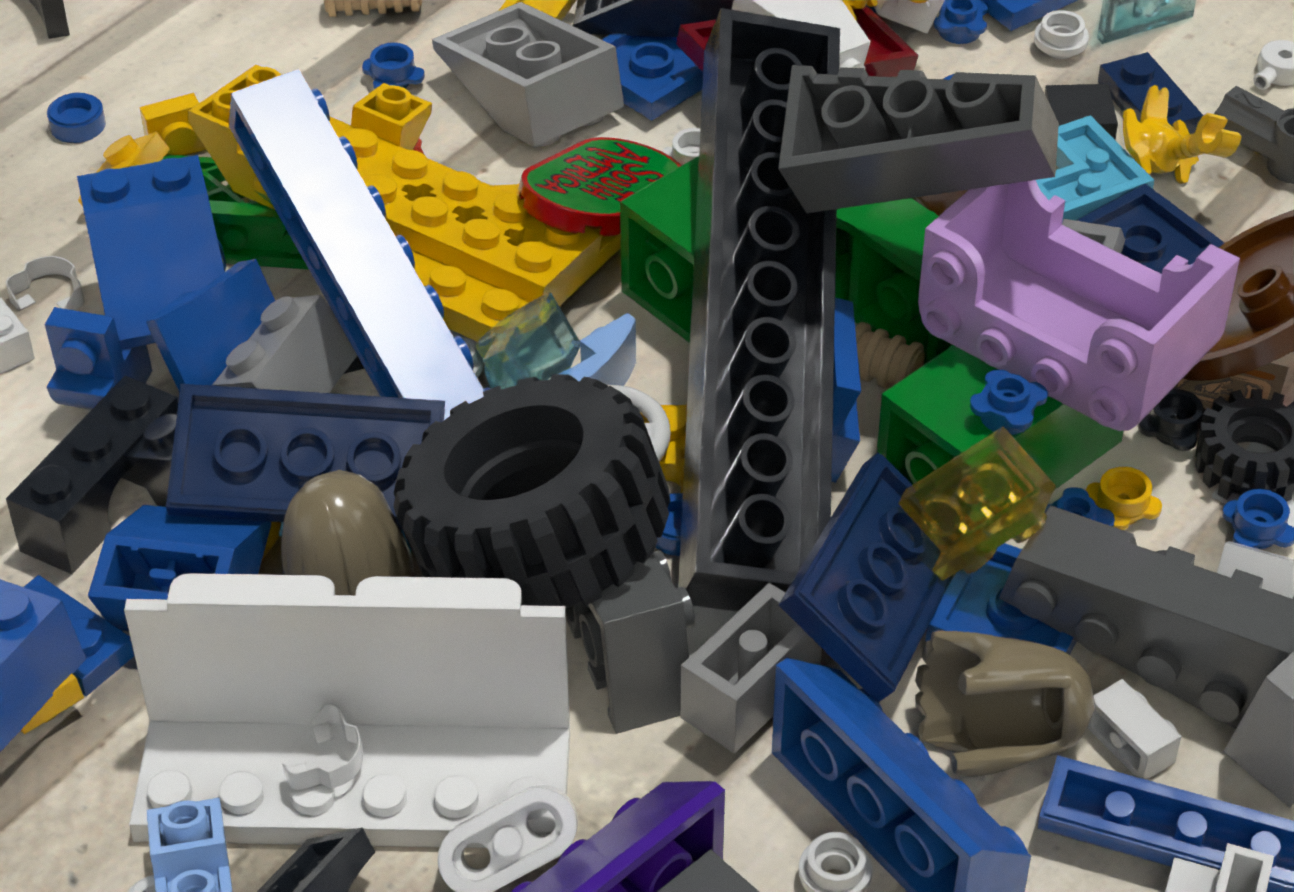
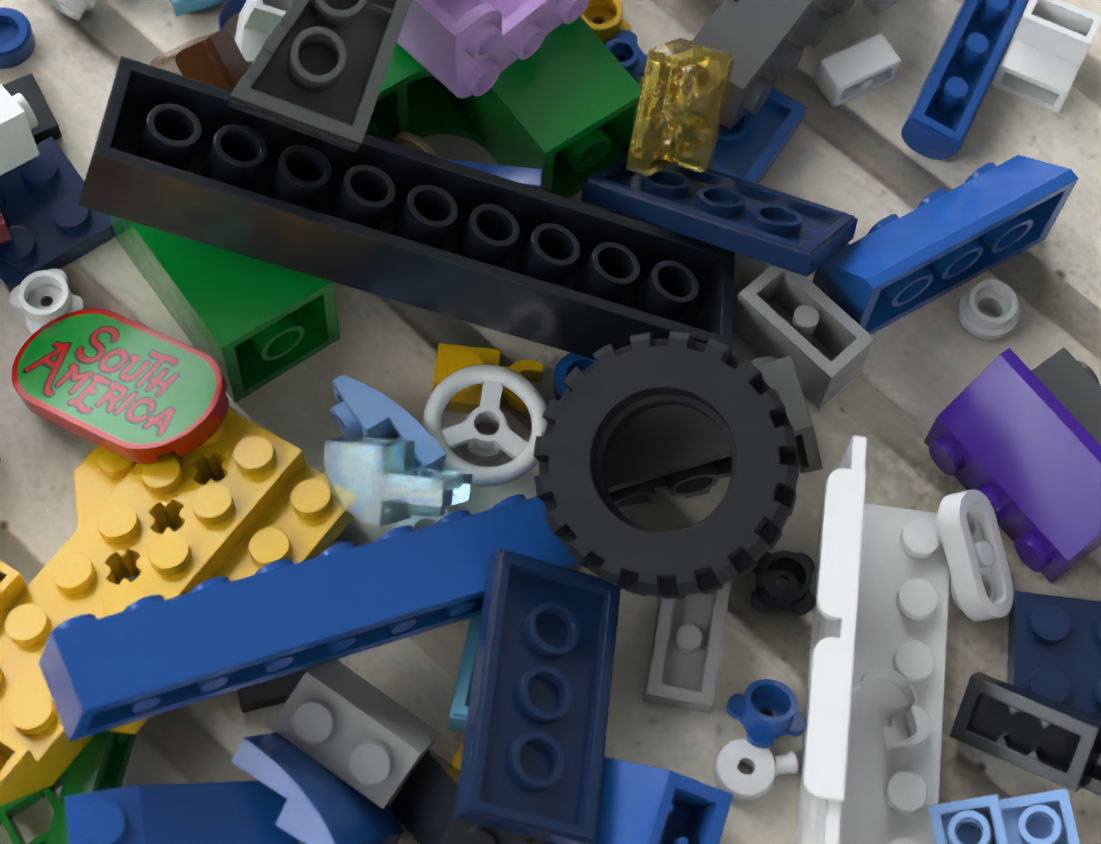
camera: 90 degrees left, 20 degrees up
dark tan hair [282,470,415,596] -> none
dark tan hair [915,631,1095,777] -> none
blue plate [970,370,1048,435] -> none

